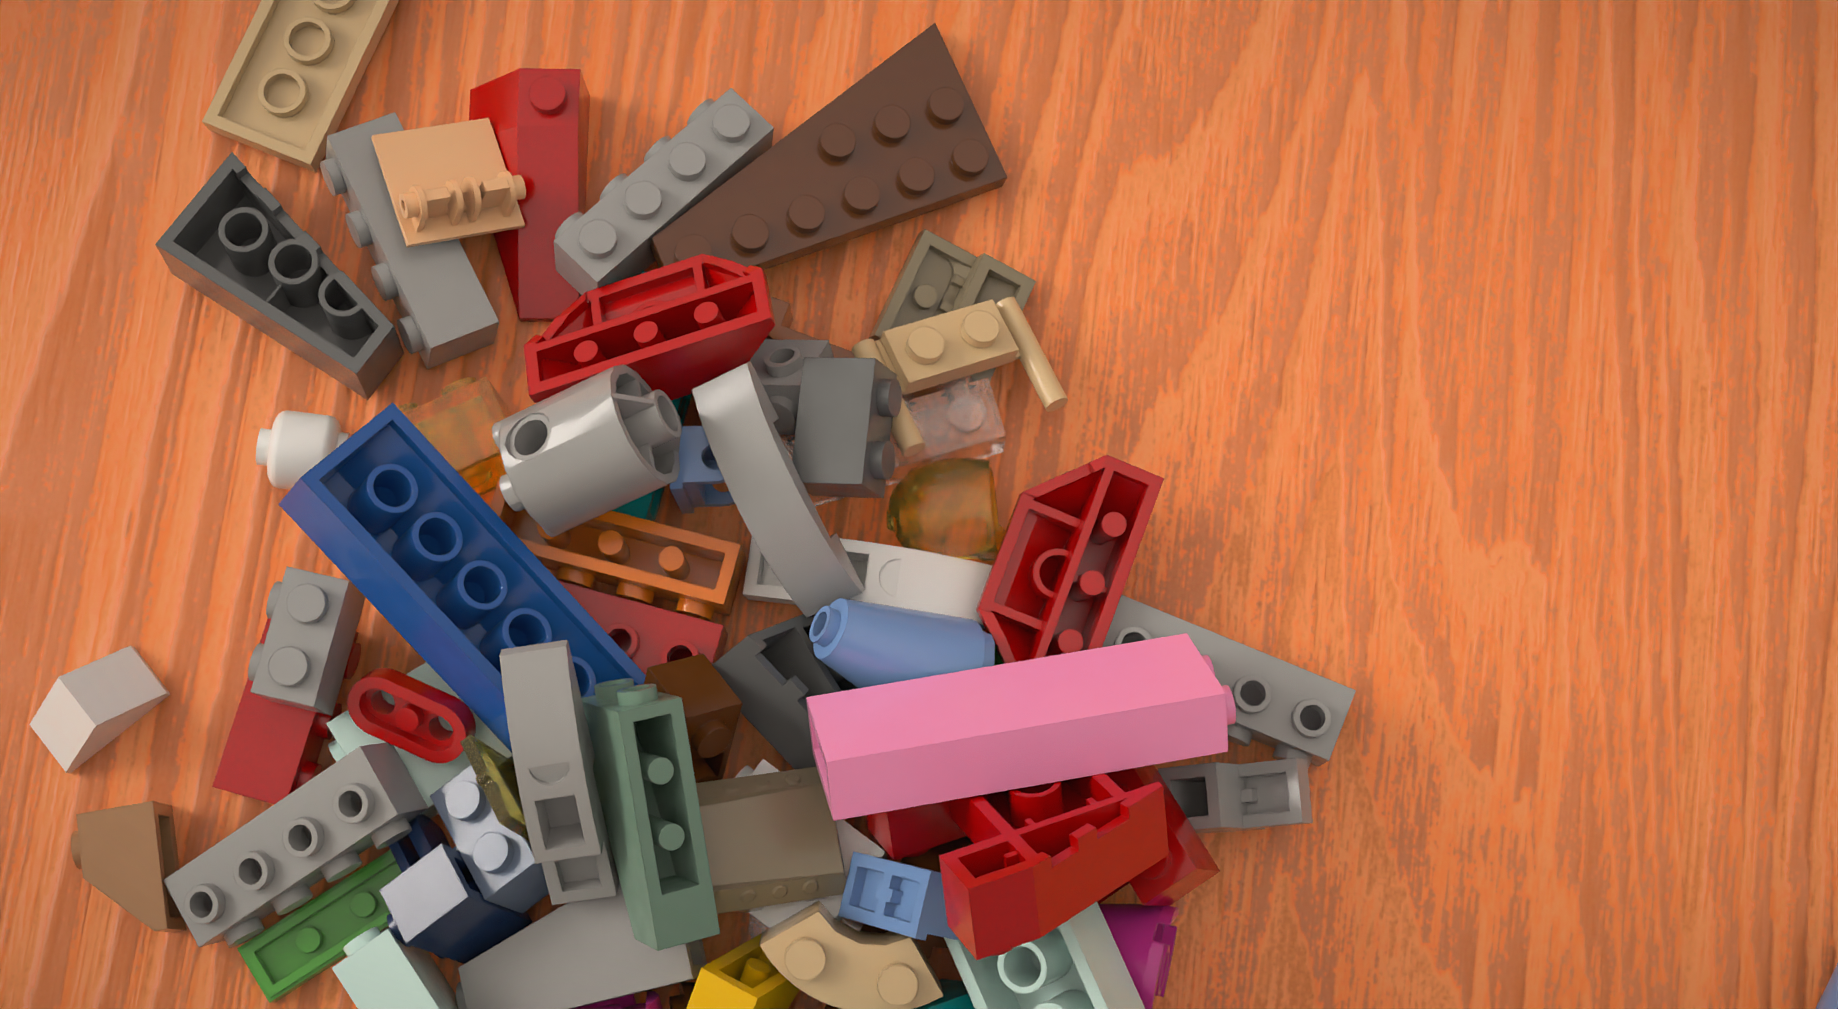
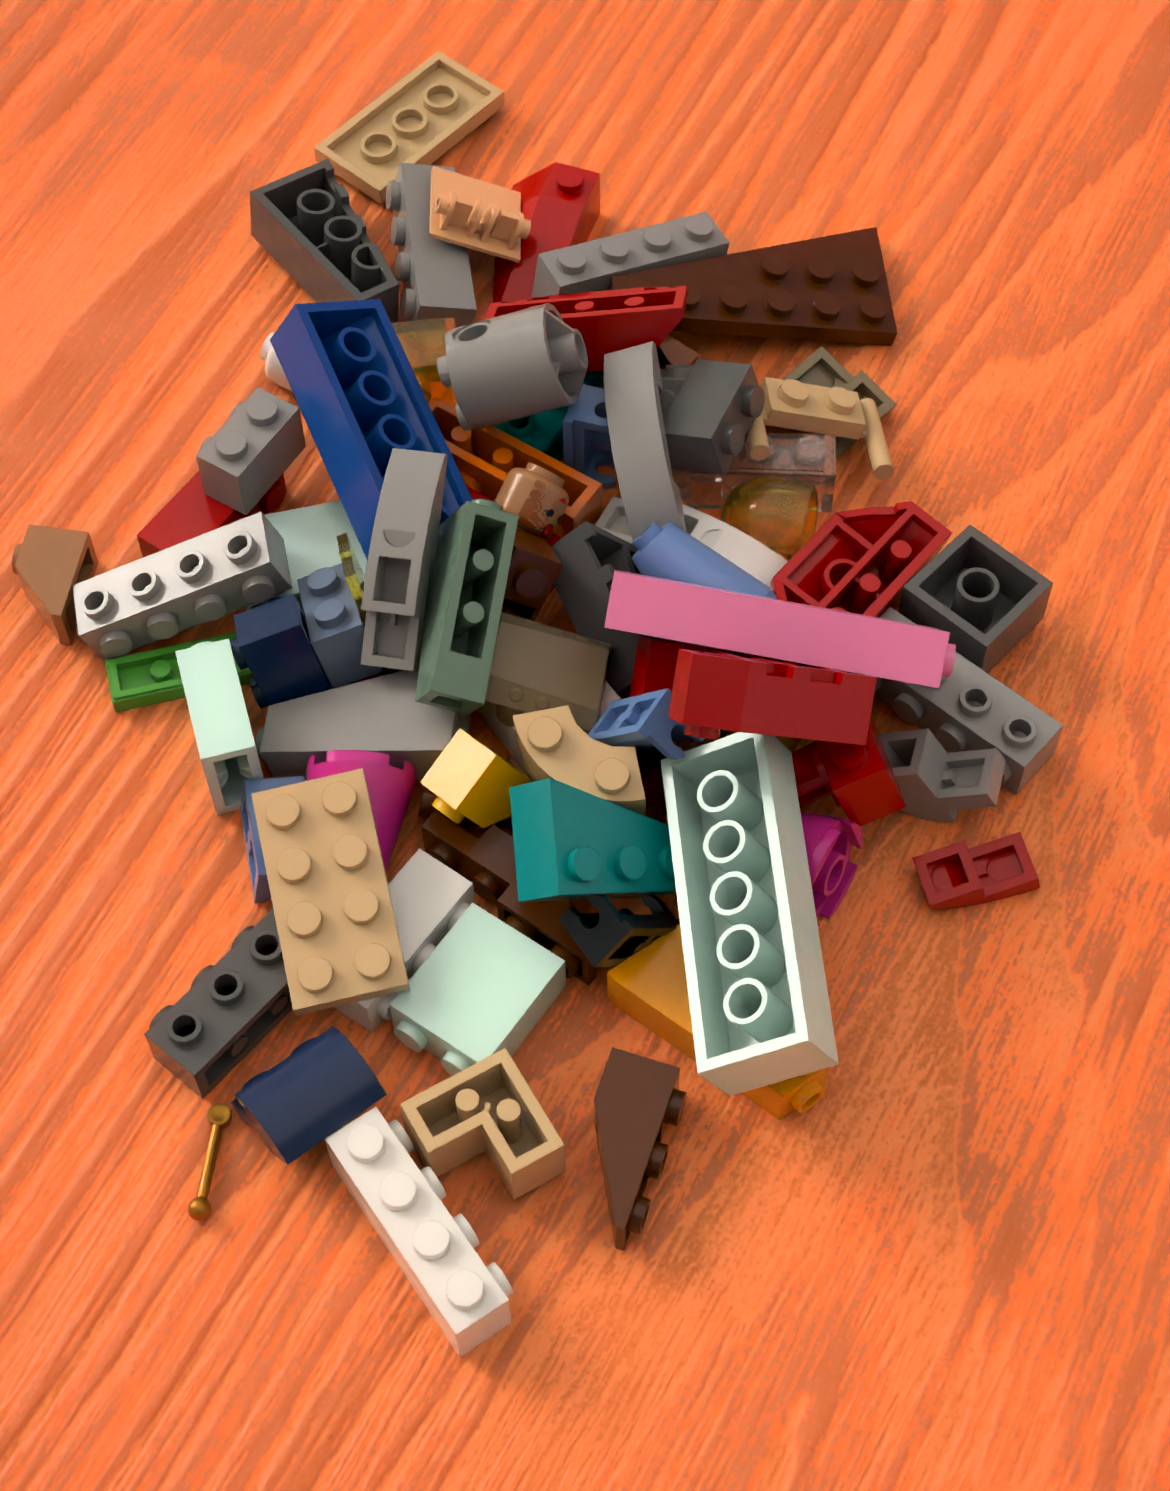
camera: 20 degrees right, 20 degrees down
white slope [29,645,170,773] -> none
red plate [347,668,476,763] -> none
none -> medium nougat head [494,462,569,539]
none -> dark grey brick [899,525,1053,673]
none -> red slope [912,832,1040,910]

